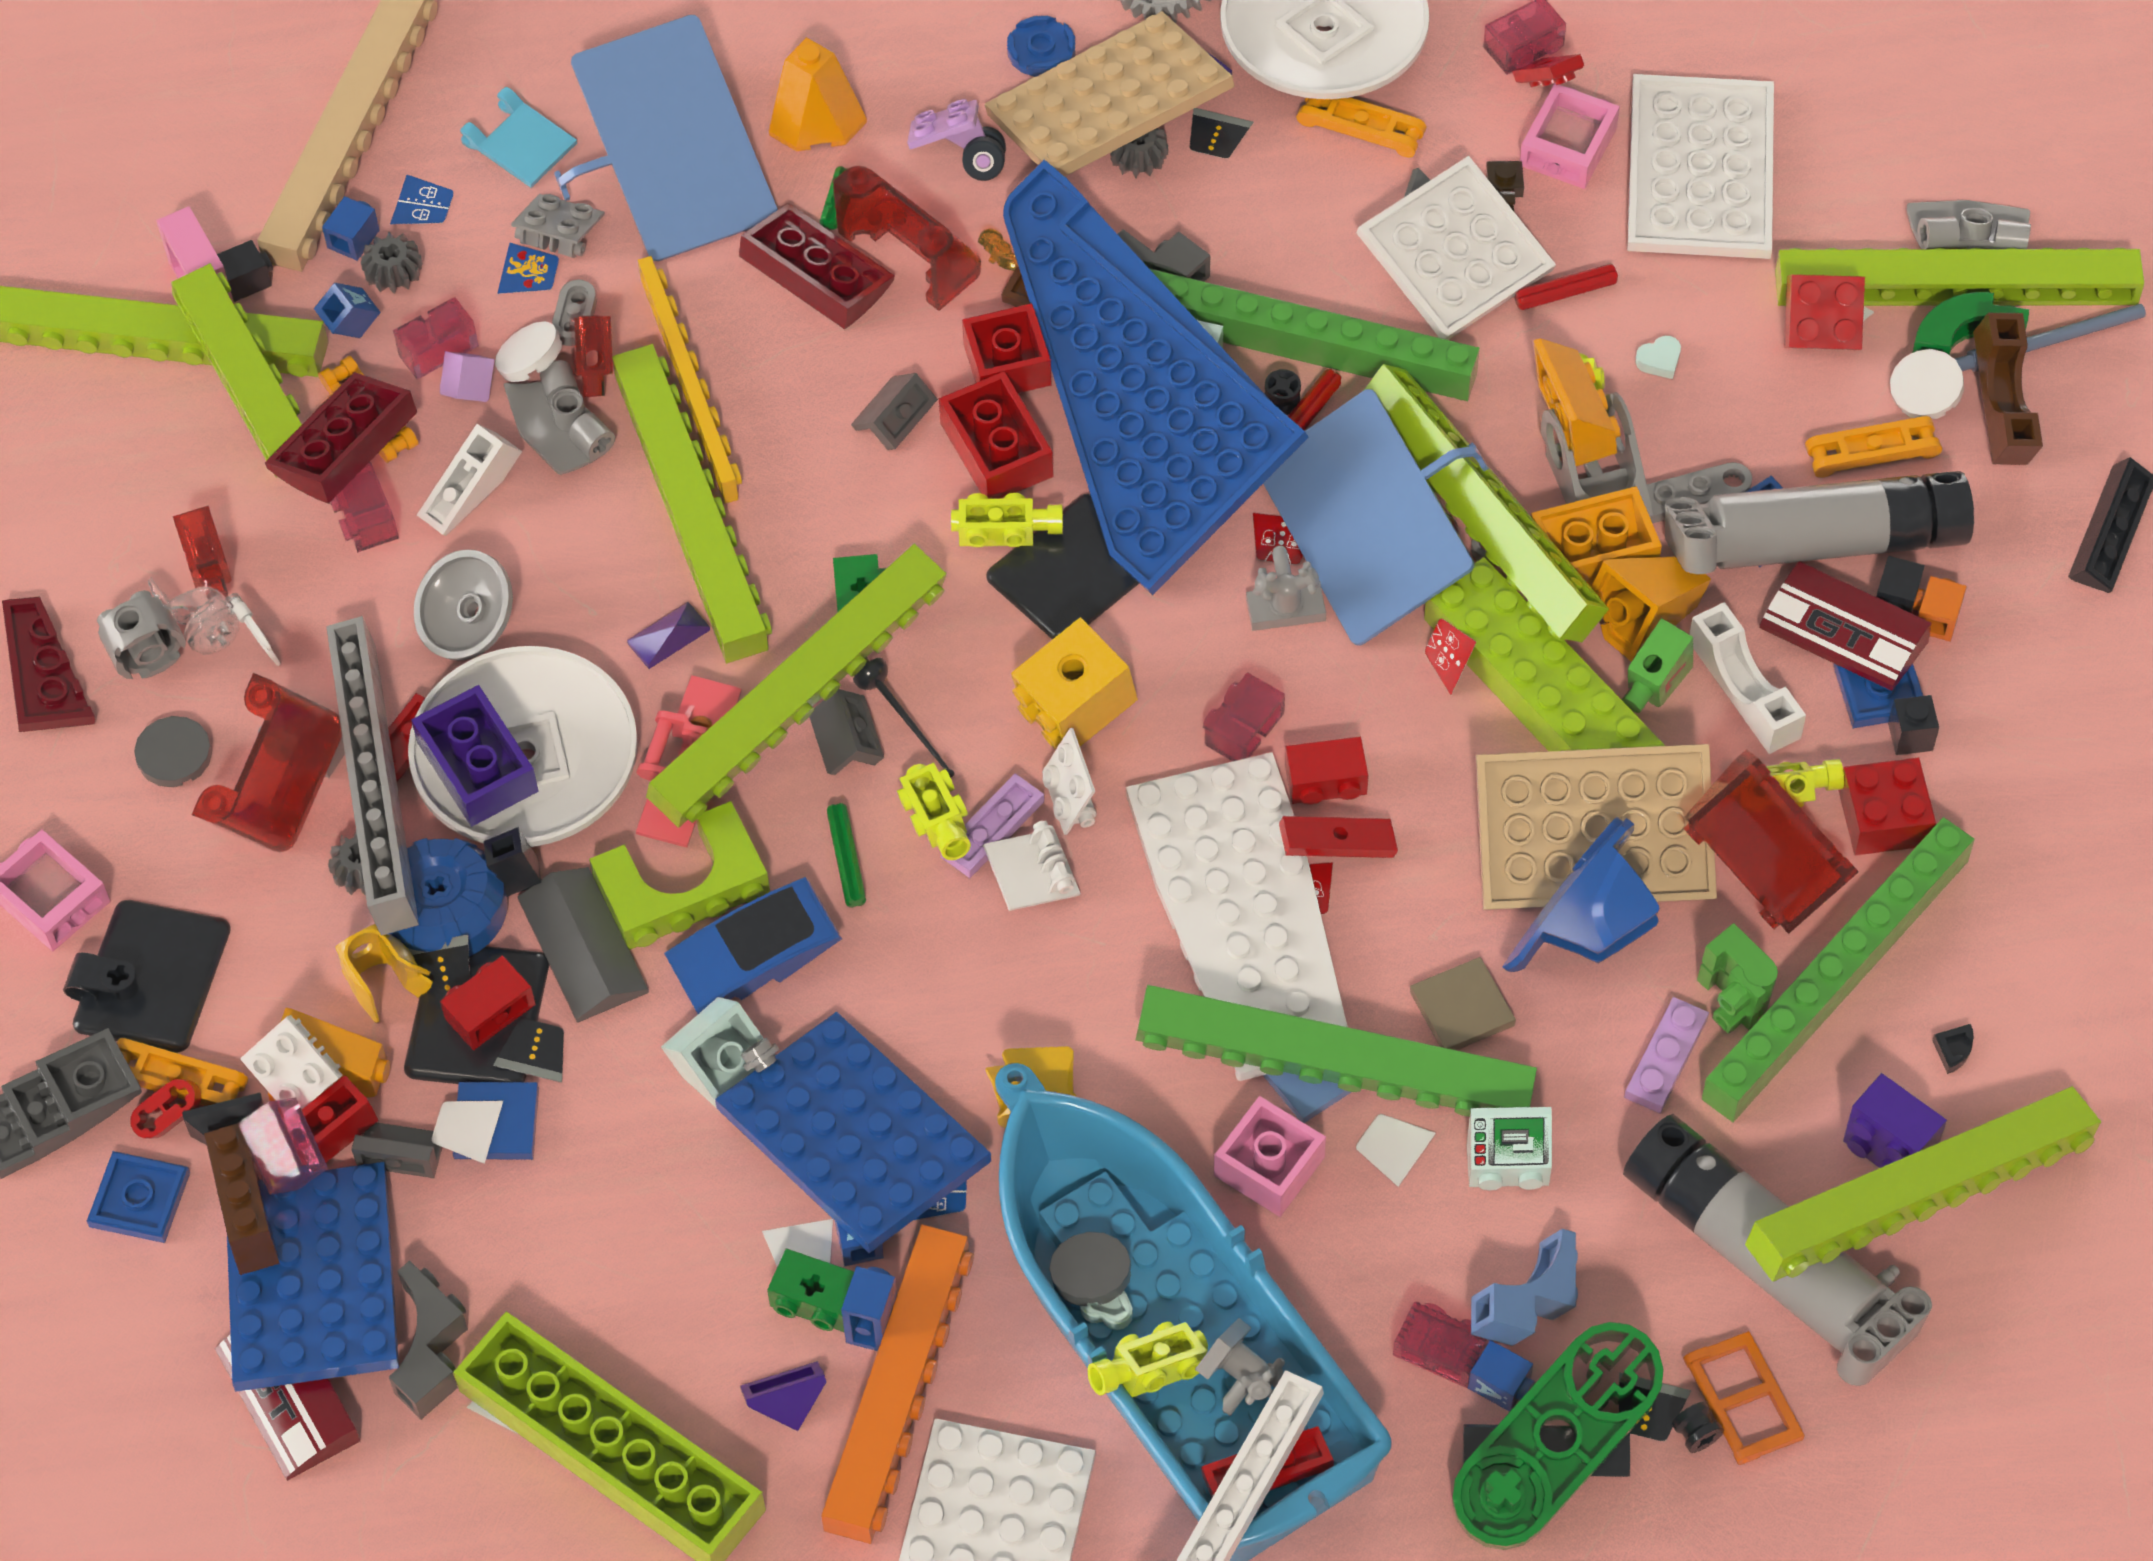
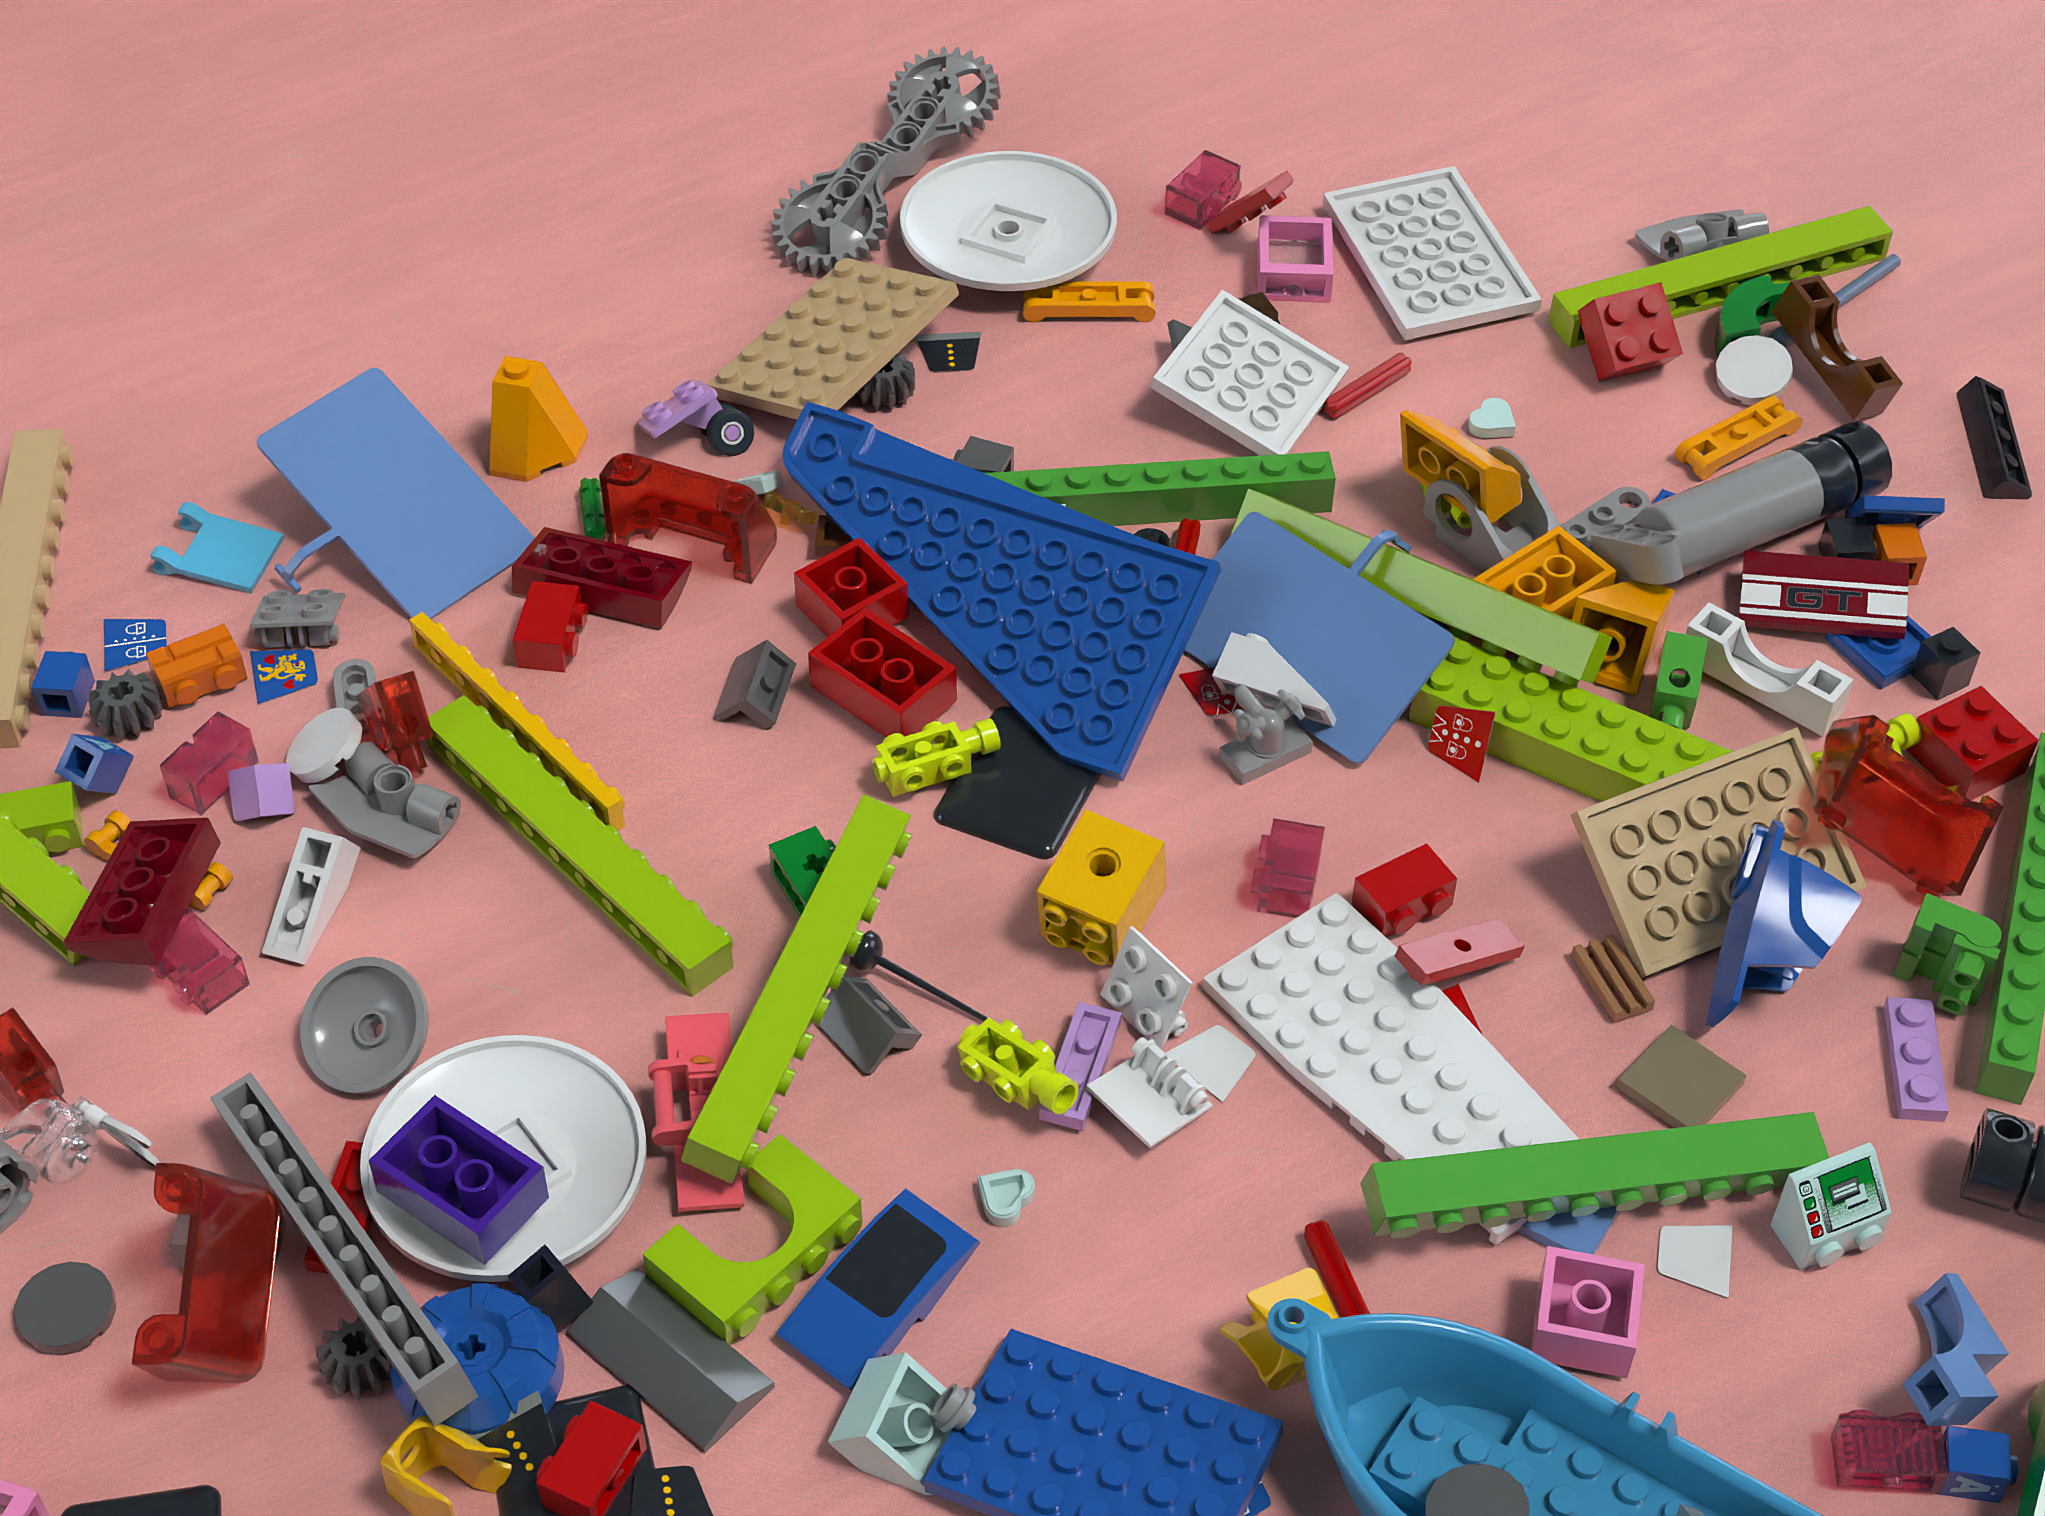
camera: 25 degrees left, 10 degrees down
slope [627,602,710,669] -> none
green axle [827,803,866,908] -> none
blue tile [1007,16,1075,77] -> none
none -> orange brick [146,623,248,709]
none -> red brick [512,581,588,673]
none -> light aqua tile [731,470,784,498]
none -> light aqua tile [977,1169,1035,1227]
none -> white sticker [1166,1025,1256,1102]
none -> white slope [1212,632,1337,727]
none -> red axle [1304,1220,1370,1318]
none -> medium nougat tile [1571,934,1655,1023]
none -> blue tile [1845,495,1945,528]

